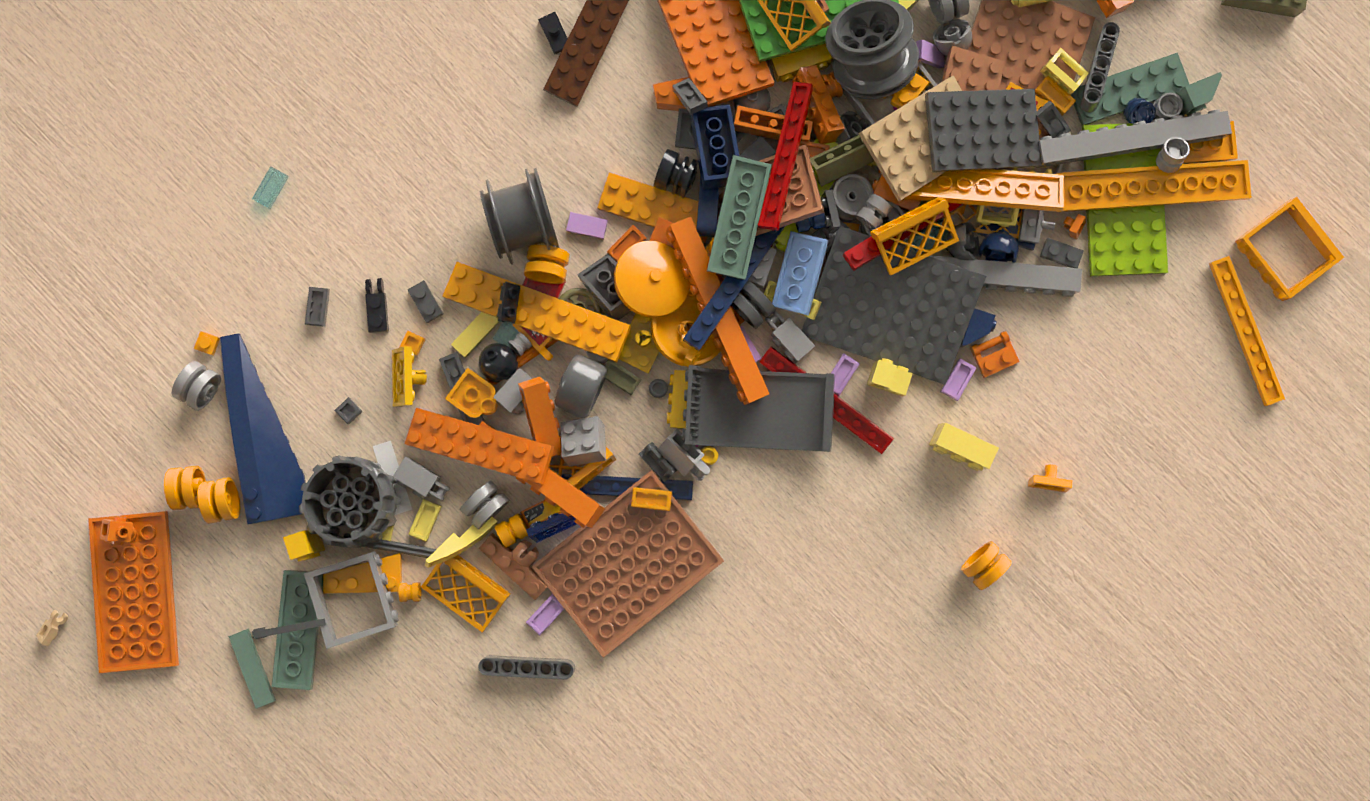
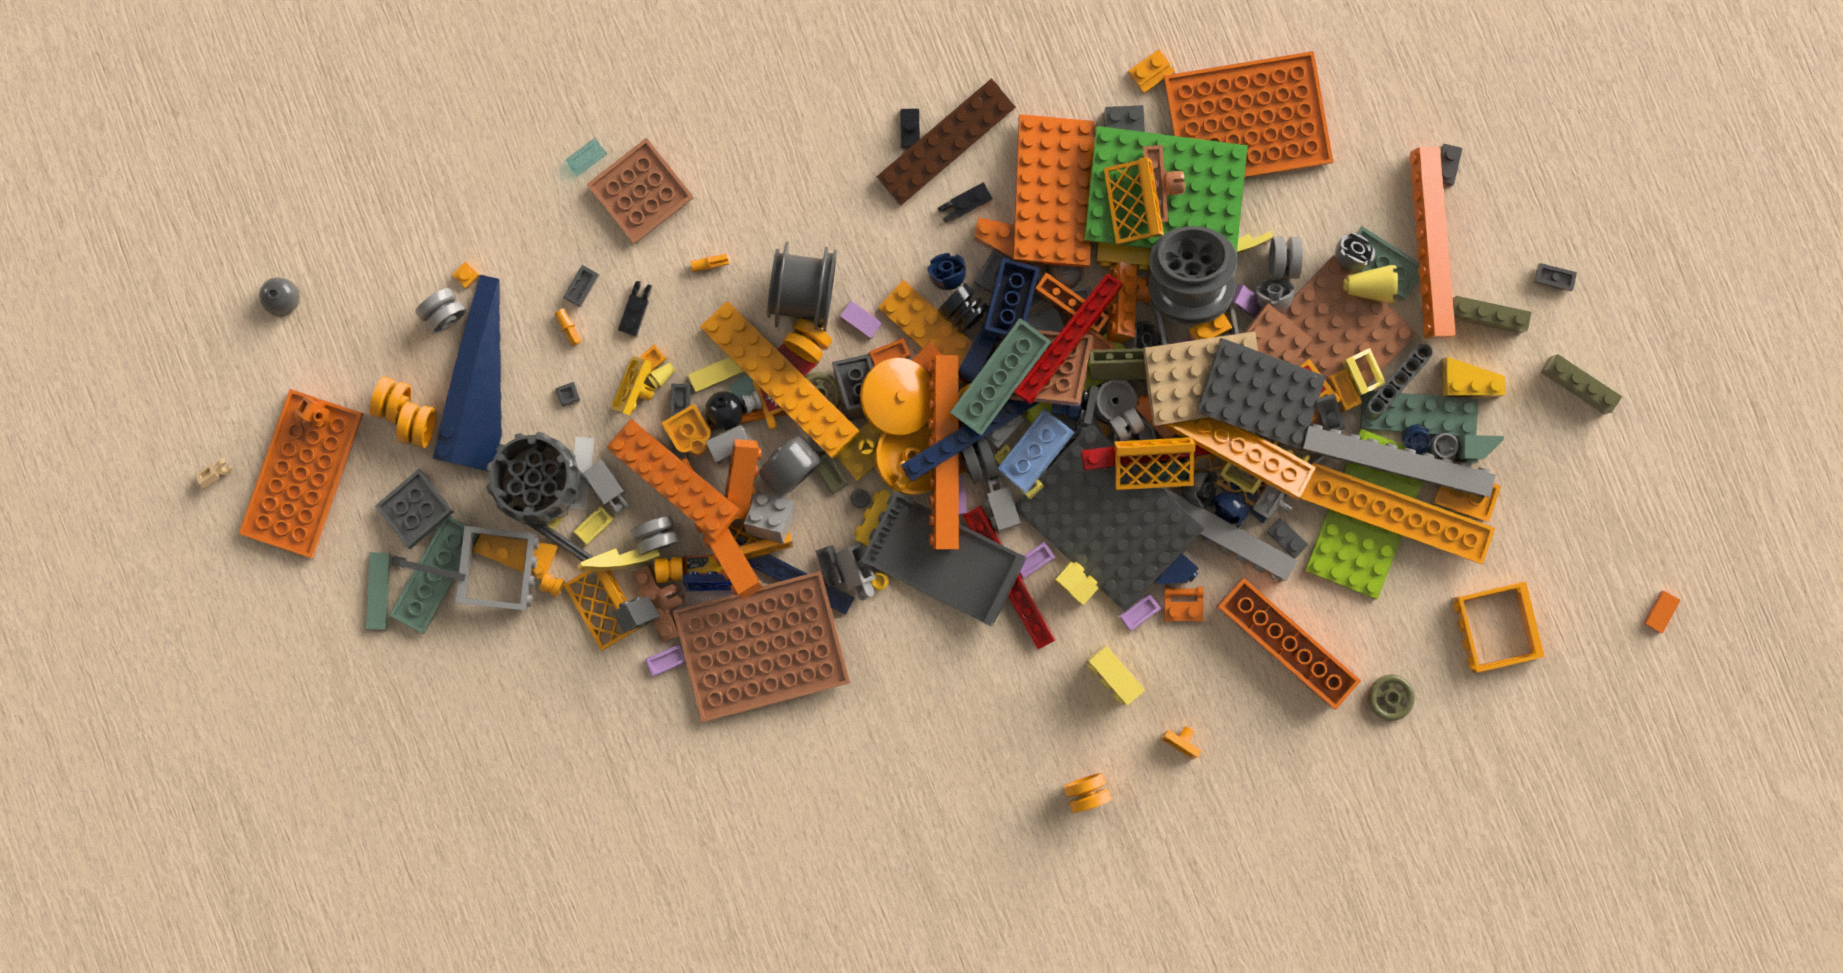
camera: 20 degrees right, 0 degrees up
yellow brick [283,530,325,562] -> none
dark grey plate [407,280,444,323] -> none
dark grey beam [478,655,575,679] -> none
black hinge [496,282,520,324] -> none
light orange plate [631,487,672,511] -> none
dark grey plate [672,78,708,115] -> none
orange tile [1063,214,1086,240] -> none
light grey wheel [1156,137,1190,173] -> none
light orange plate [1209,256,1285,406] -> none
none -> dark grey cylinder [259,277,300,316]
none -> dark grey plate [375,469,454,549]
none -> light orange axle [554,309,582,346]
none -> nougat plate [587,138,694,245]
none -> dark grey brick [613,596,660,633]
none -> light yellow cone [646,362,676,389]
none -> light orange axle [690,254,729,273]
none -> dark blue cylinder [927,253,966,290]
none -> black hinge [937,182,993,223]
none -> orange brick [1216,578,1361,710]
none -> olive plate [1368,674,1415,721]
none -> yellow wedge [1442,357,1505,397]

